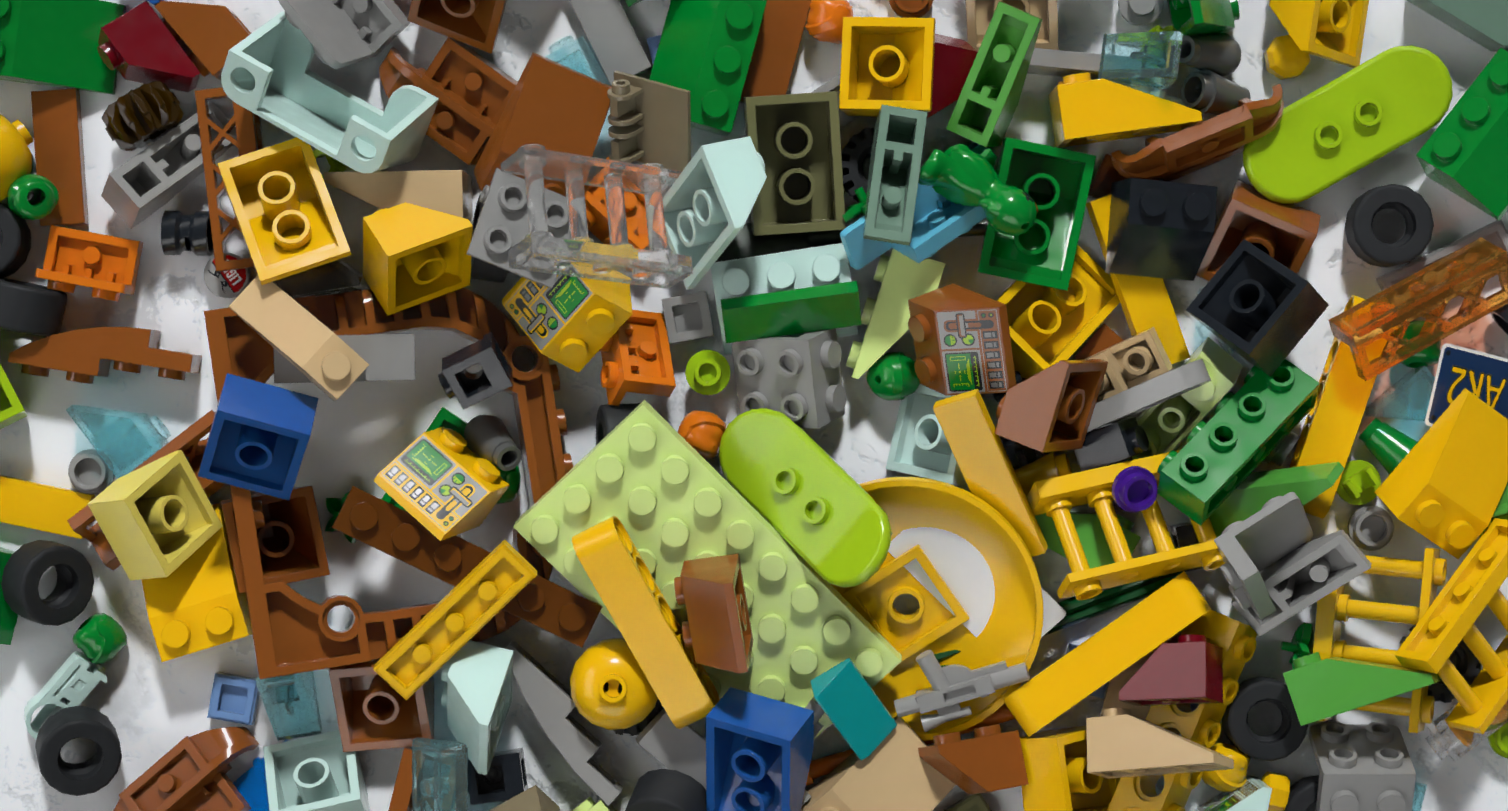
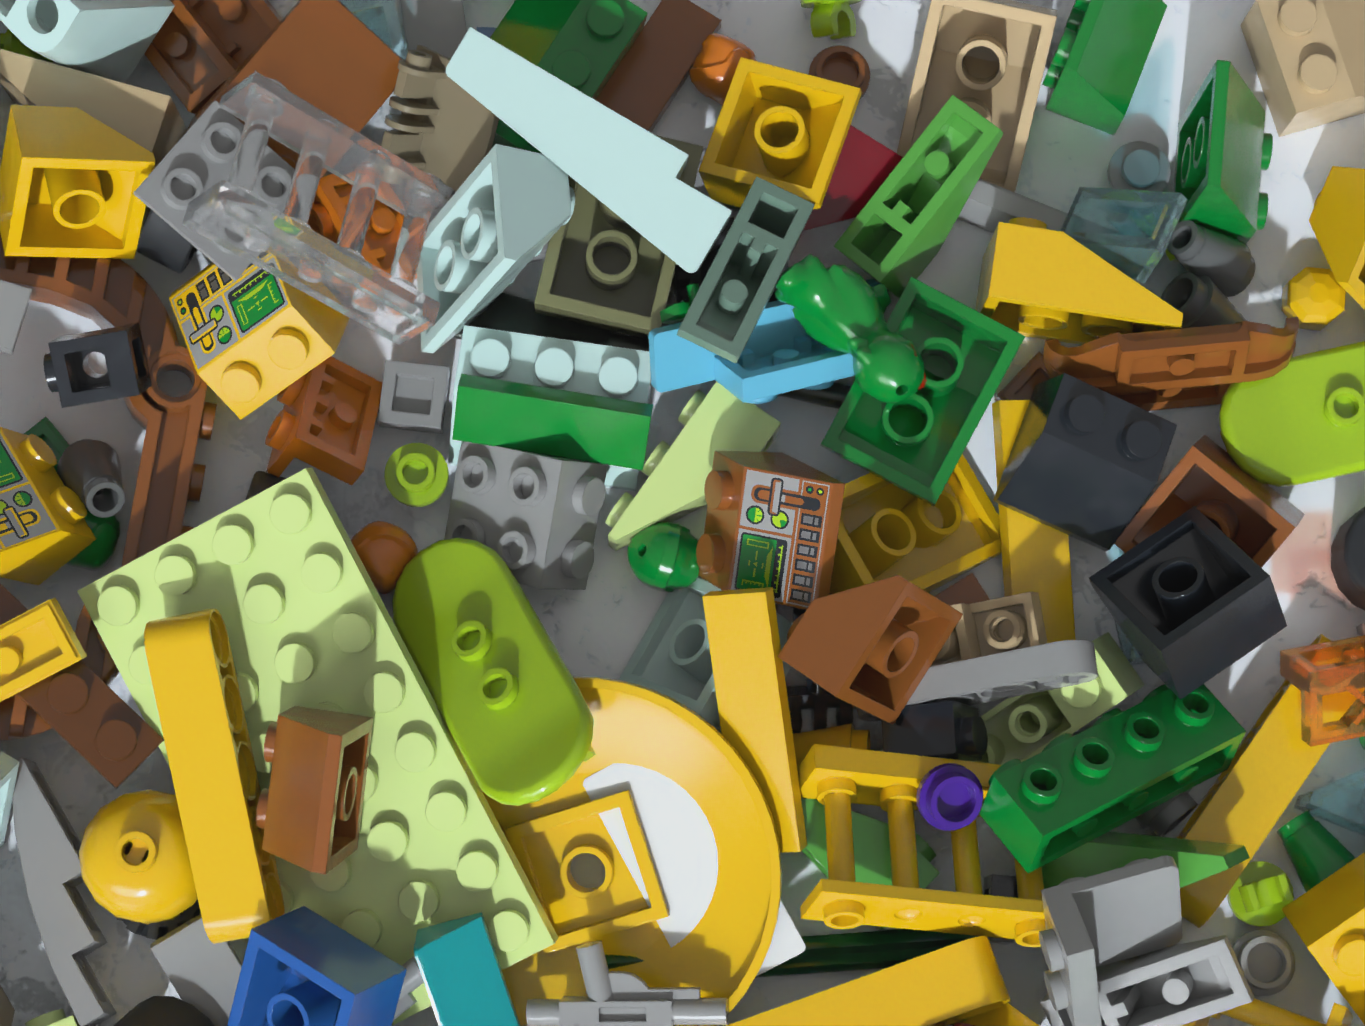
camera: 15 degrees right, 10 degrees down
none -> light aqua wedge [446,27,732,273]

